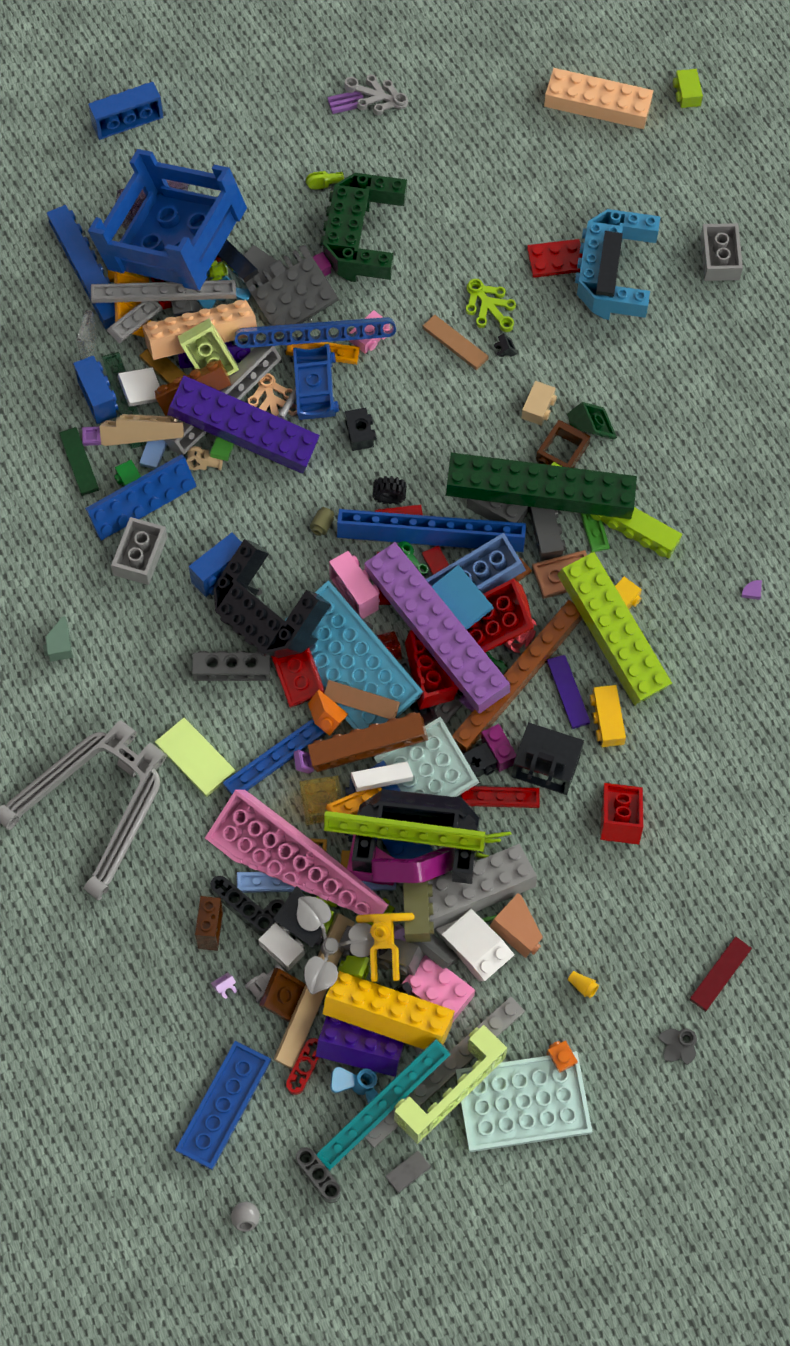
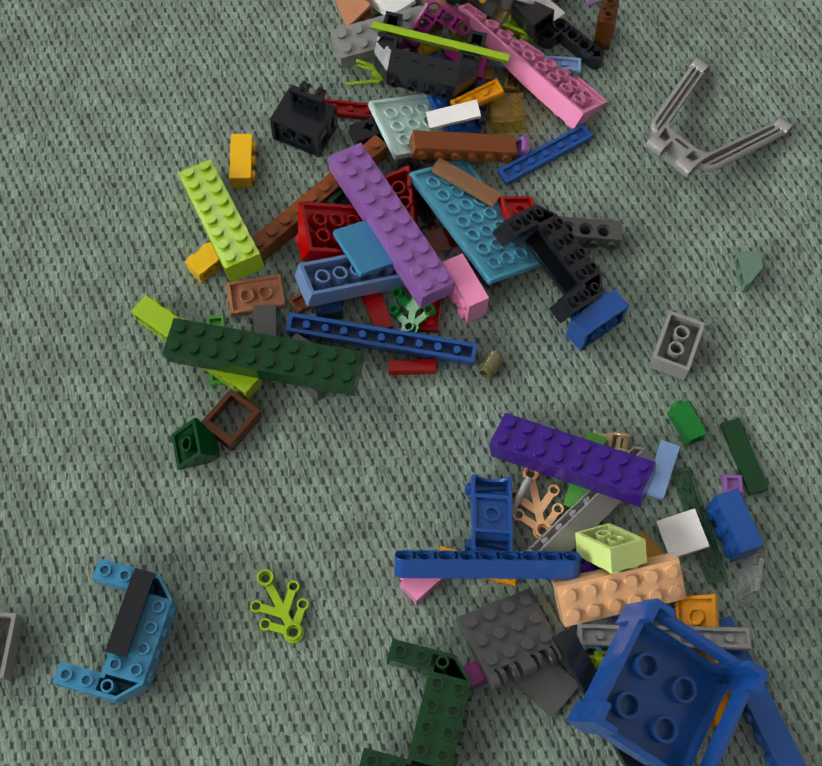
camera: 175 degrees left, 0 degrees up
blue plate [85,454,197,540] -> none
tan wedge [99,414,184,446] -> none
light grey tile [107,301,163,344] -> none
dark orange brick [155,360,231,416] -> none
yellowish green tile [155,718,236,797] -> none
orange slope [308,690,348,736] -> none
black brick [345,408,377,451] -> none
black tyre [372,476,407,505] -> none
medium nougat tile [423,315,488,370] -> none
magenta brick [481,724,517,772] -> none
black tile [494,333,517,357] -> none
tan brick [521,381,557,426] -> none
red plate [527,239,583,278] -> none
dark purple tile [547,654,590,729] -> none
red slope [600,783,643,845] -> none
medium lavender tile [741,580,762,600] -> none

